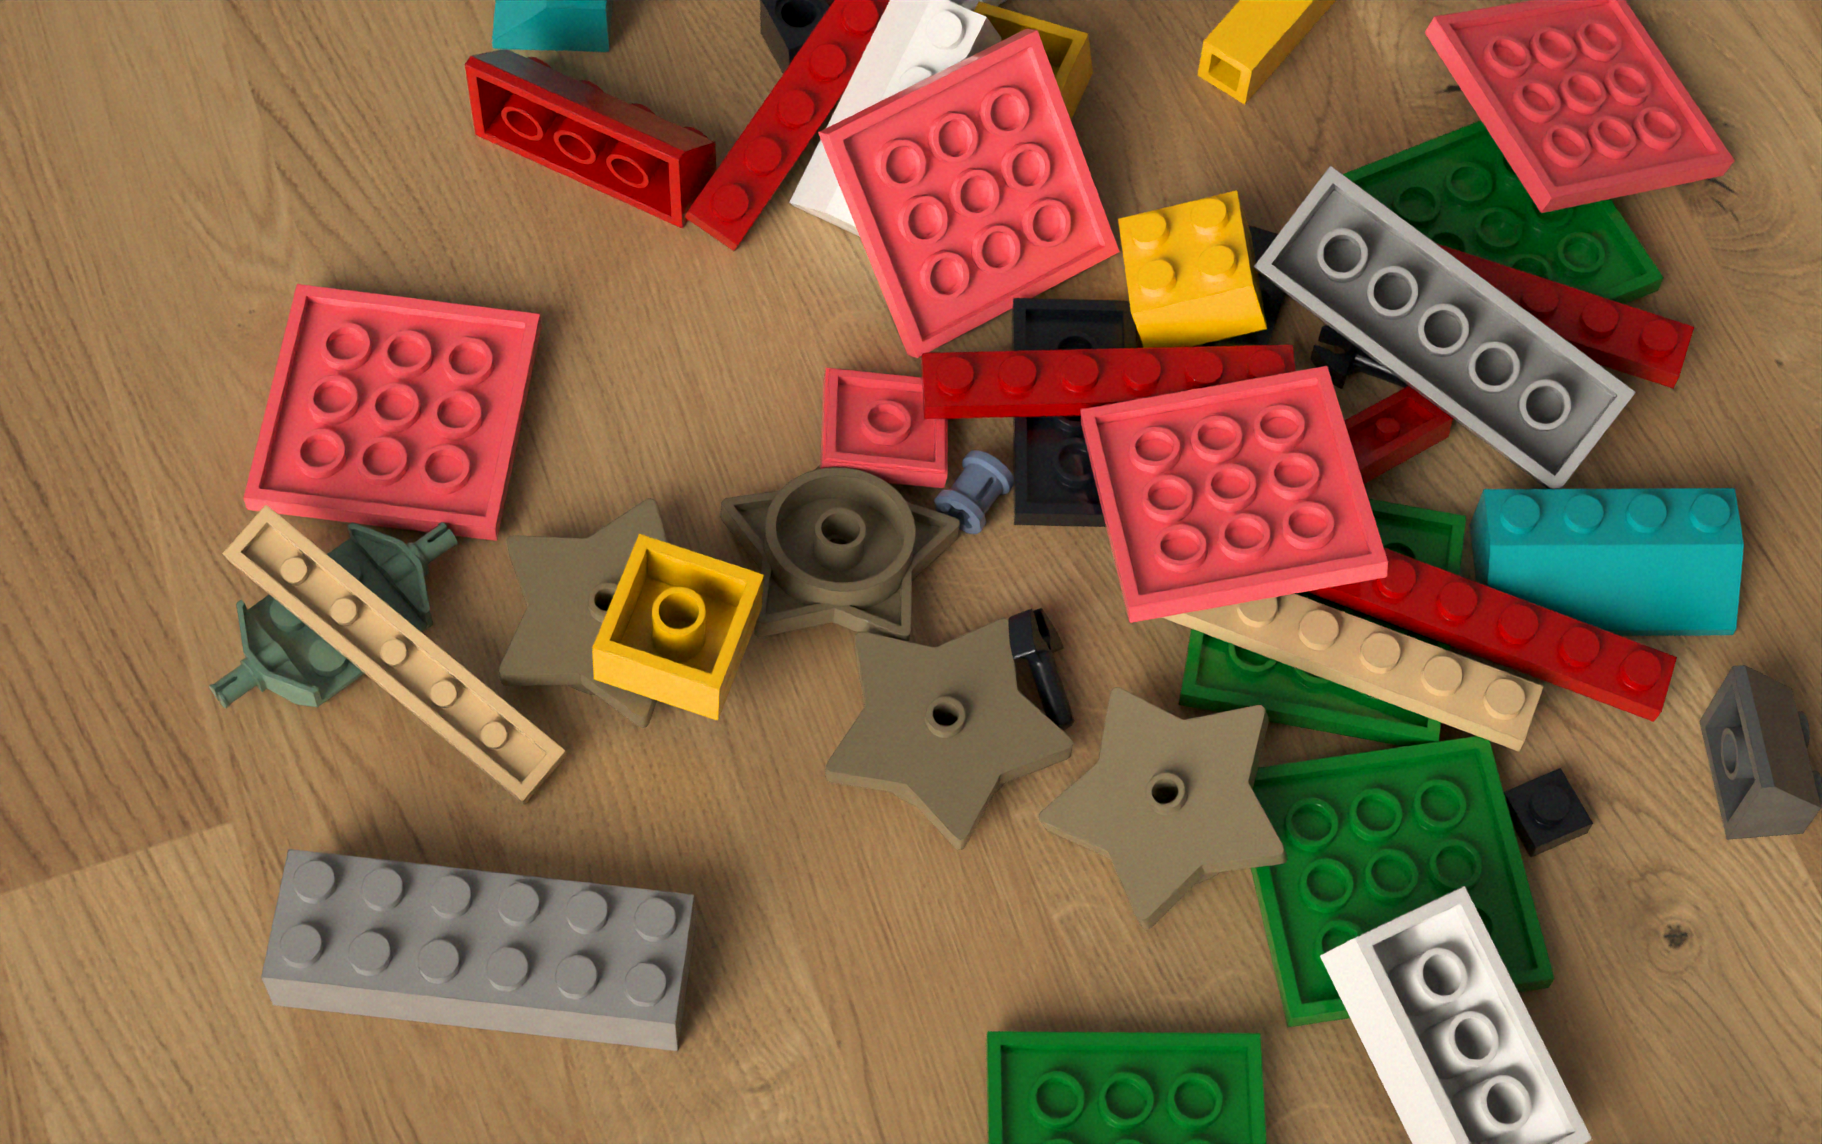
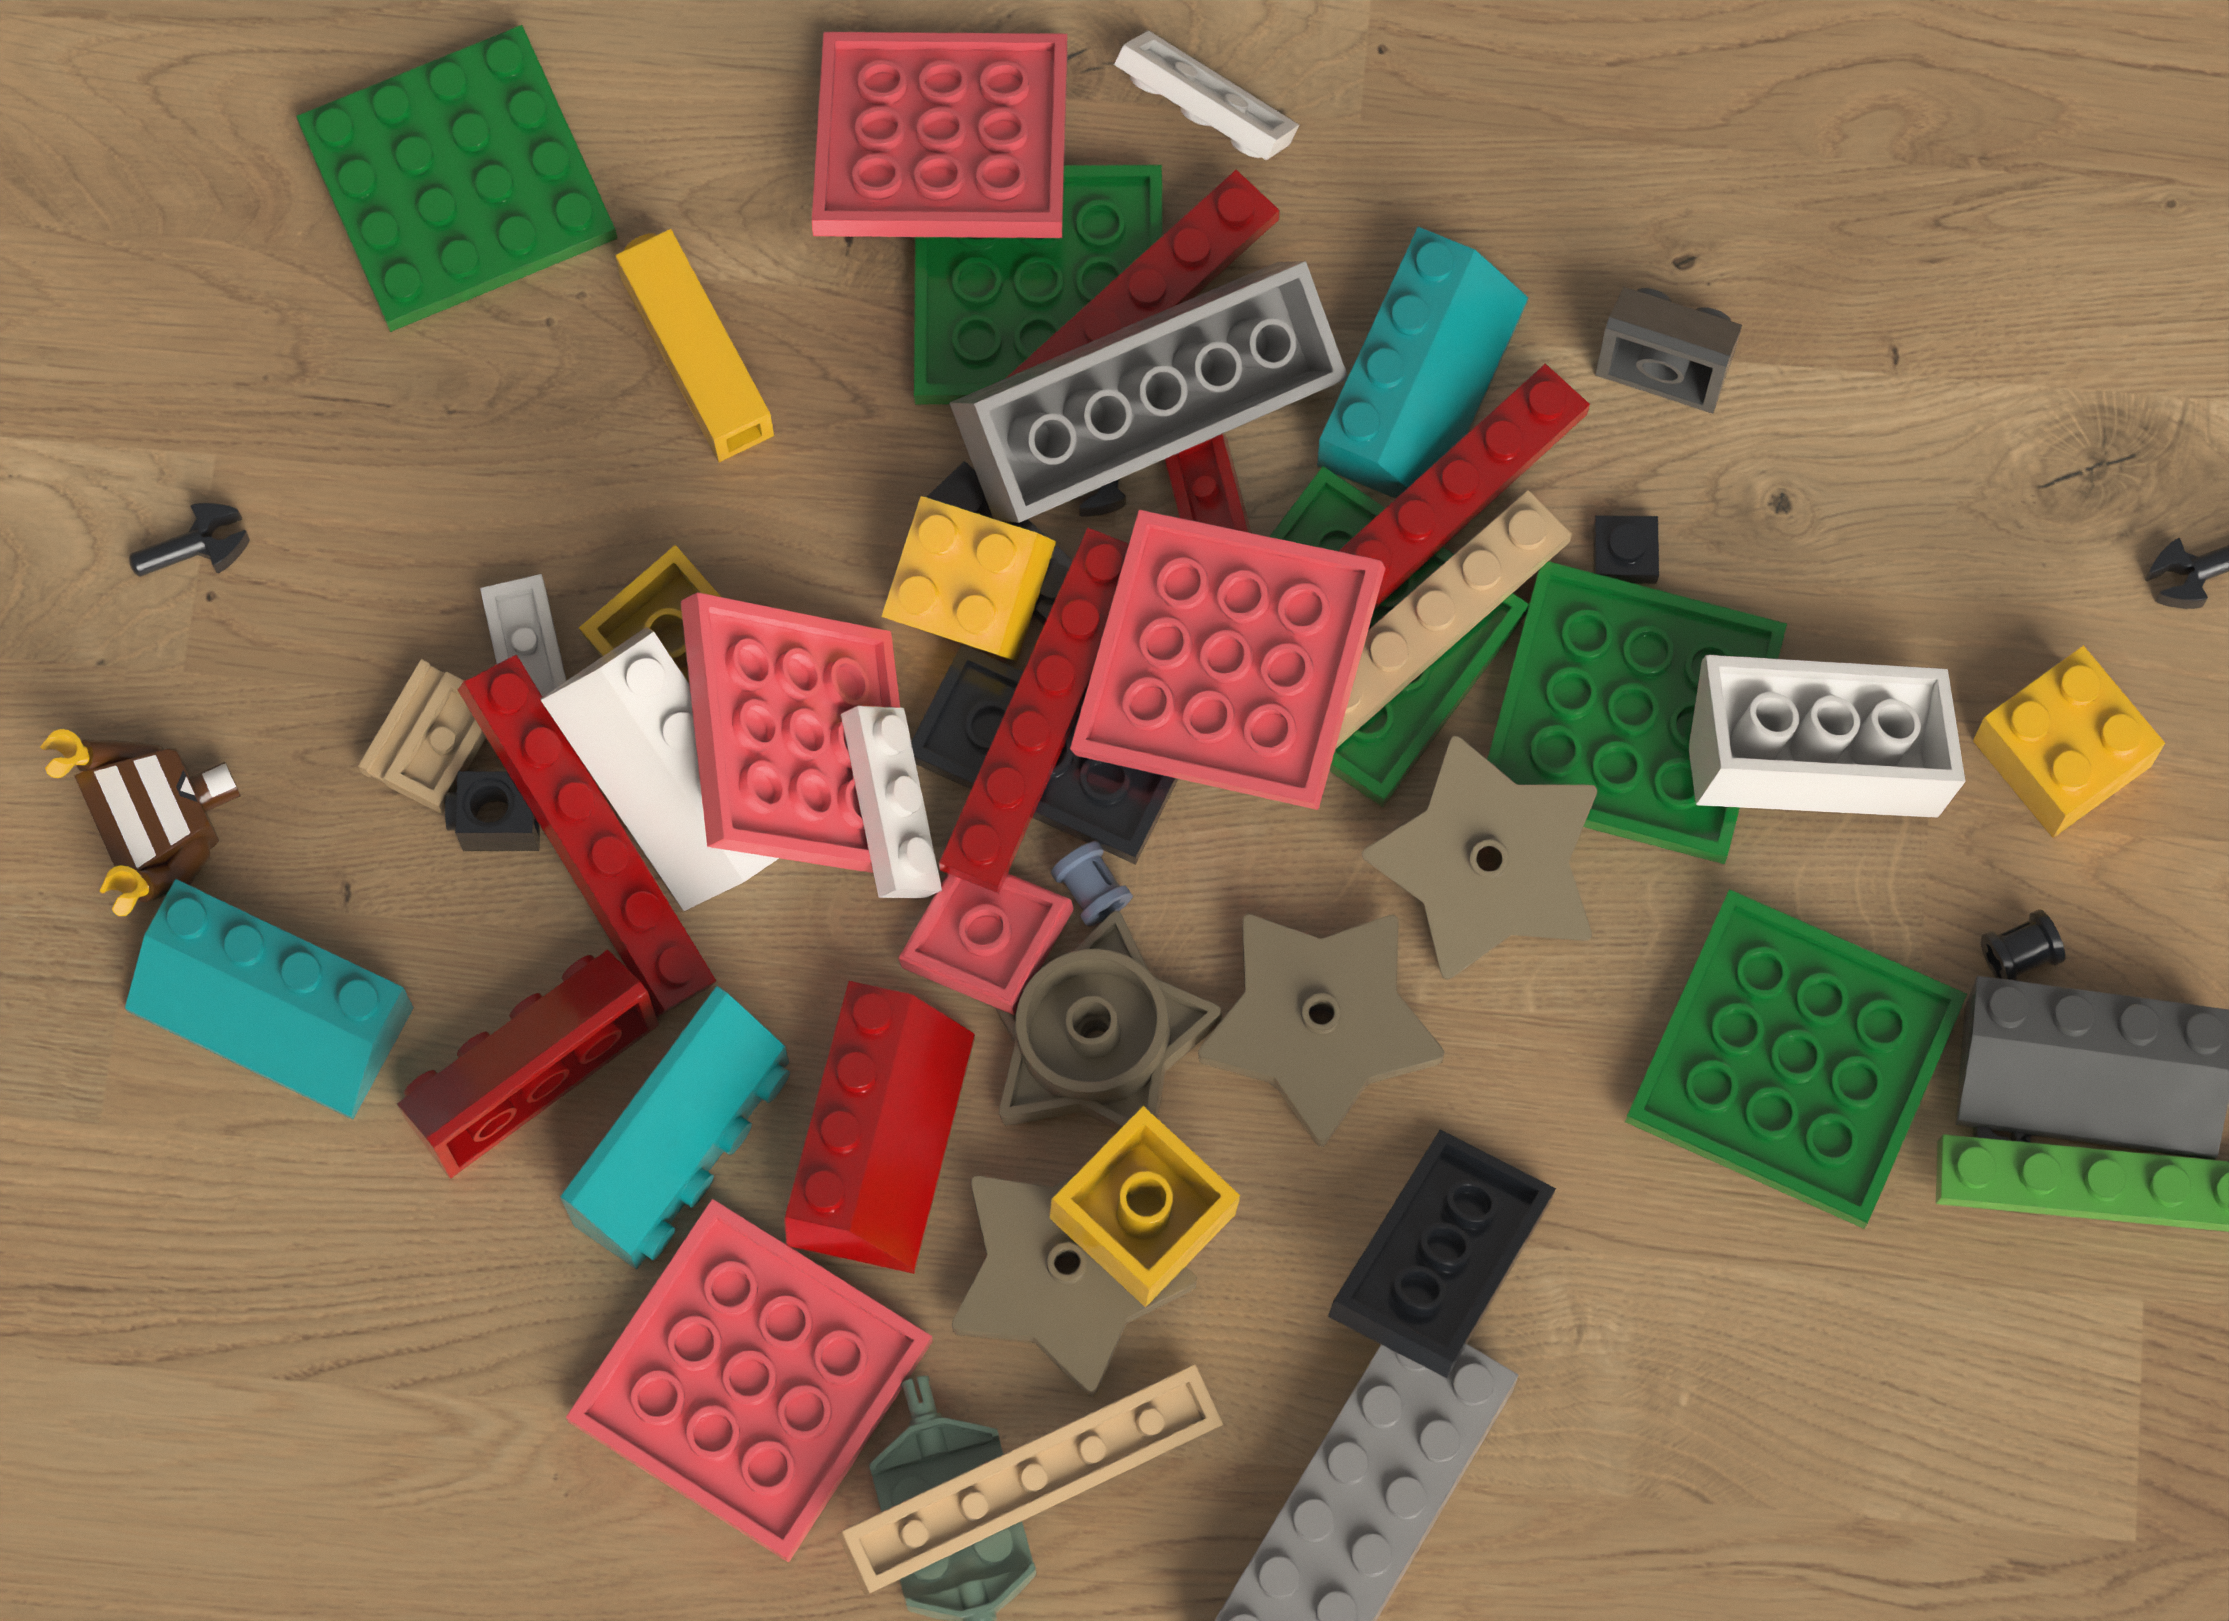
camera: 60 degrees left, 10 degrees up
black bar [1009,608,1075,730] -> none
none -> teal slope [560,986,790,1270]
none -> red slope [785,981,975,1274]
none -> white plate [841,706,942,898]
none -> white plate [1114,30,1299,160]
none -> black plate [1328,1129,1556,1378]

